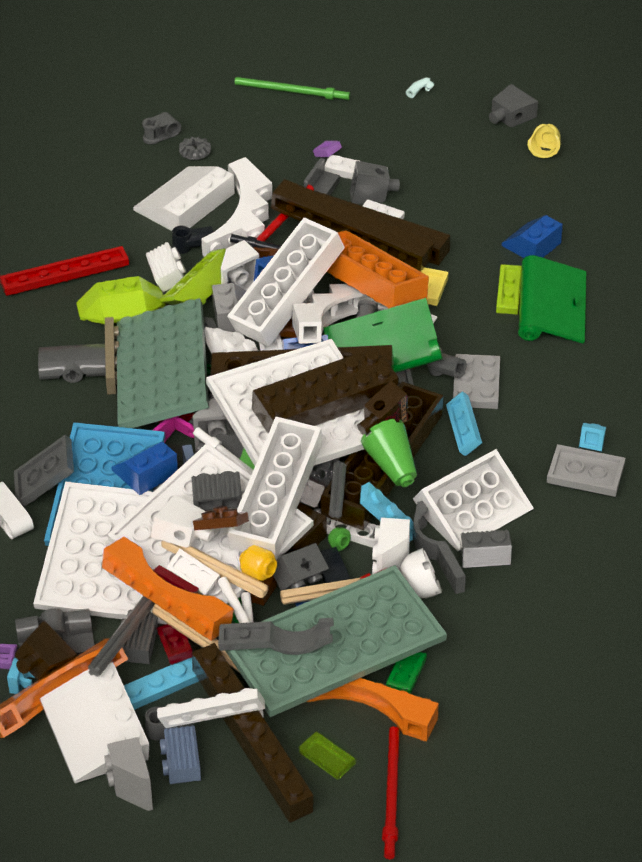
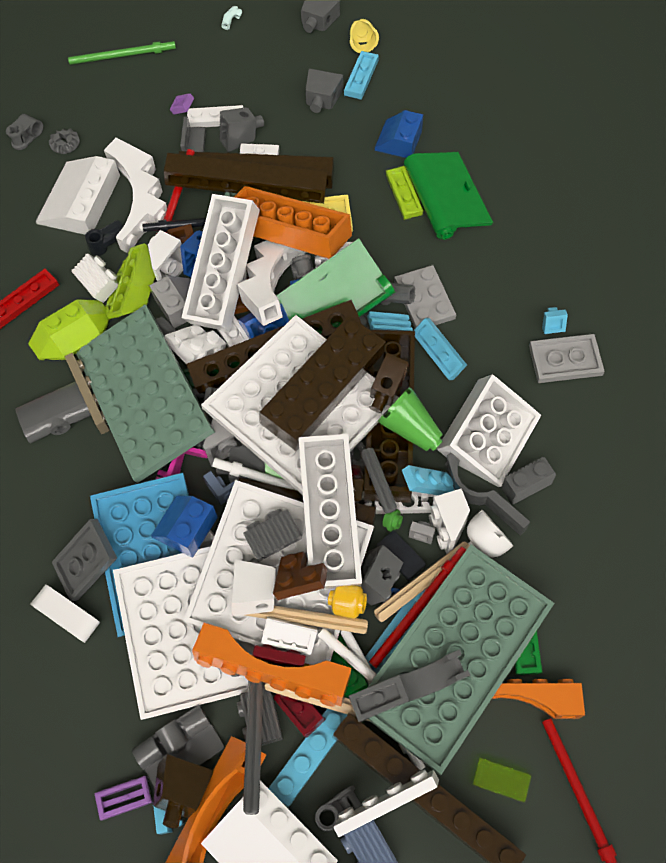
camera: 20 degrees left, 20 degrees up
none -> dark grey torso [306,69,344,113]
none -> medium azure plate [344,51,379,100]
none -> medium azure tile [367,311,413,331]
none -> light grey plate [409,521,435,544]

